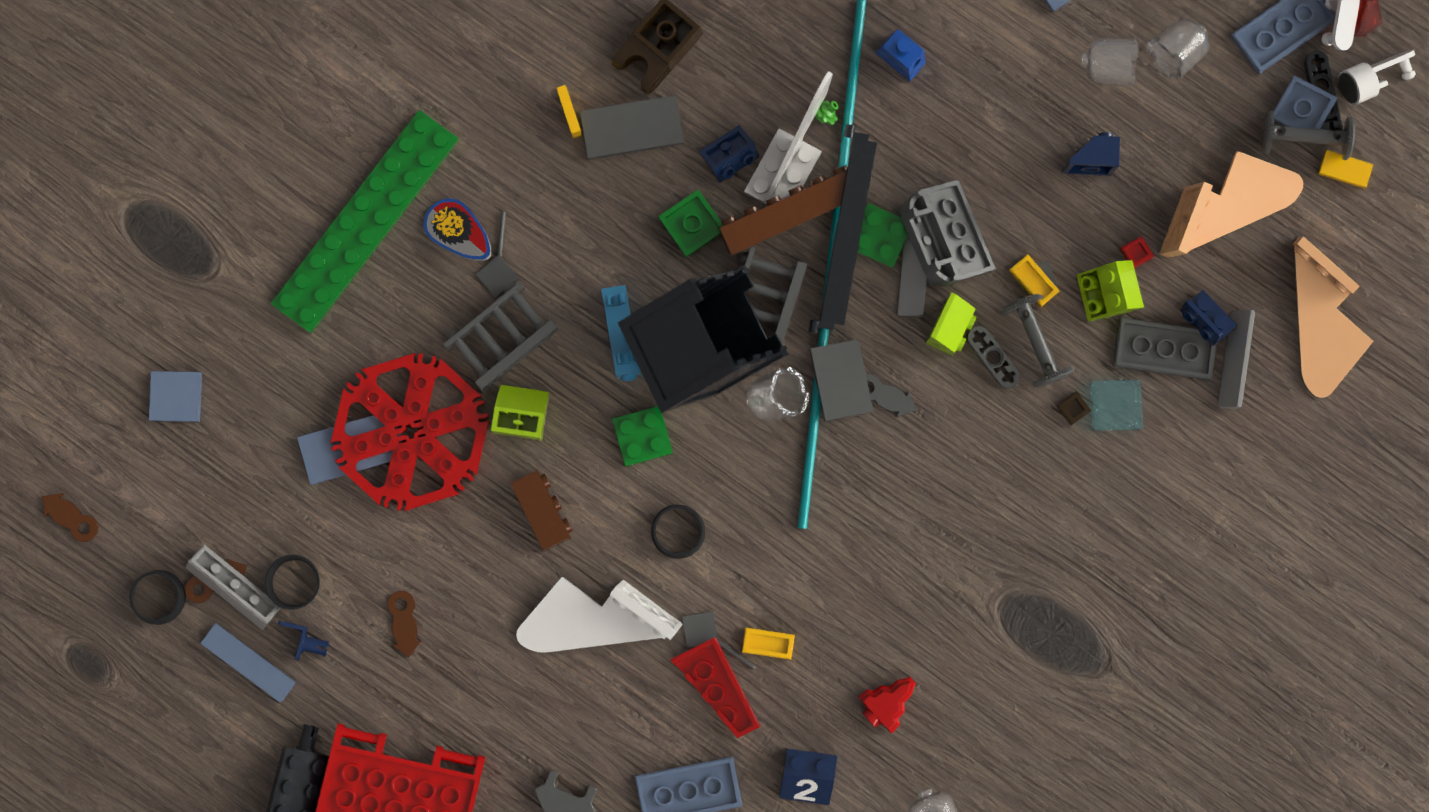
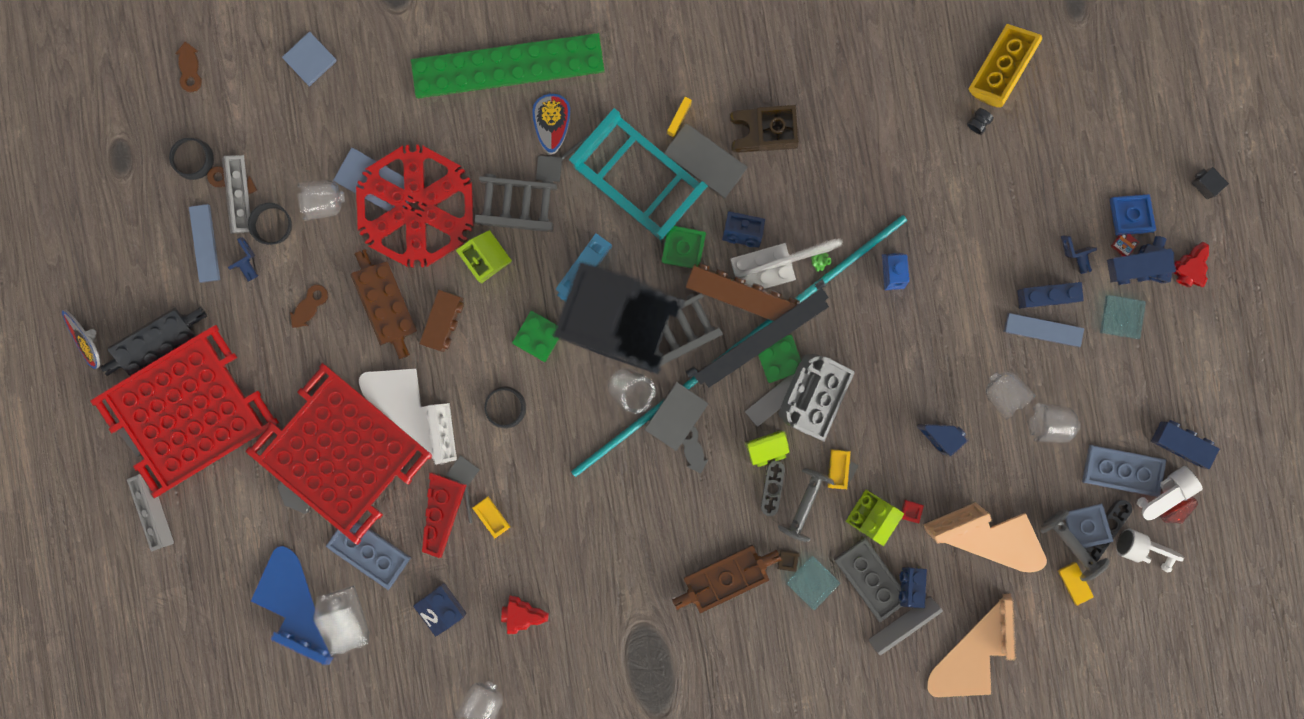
camera: 50 degrees right, 5 degrees up
none -> red plate [245,362,432,545]
none -> clear cylinder [297,180,345,221]
none -> reddish brown plate [350,249,417,360]
none -> teal piece [569,108,708,240]
none -> reddish brown plate [672,545,782,613]

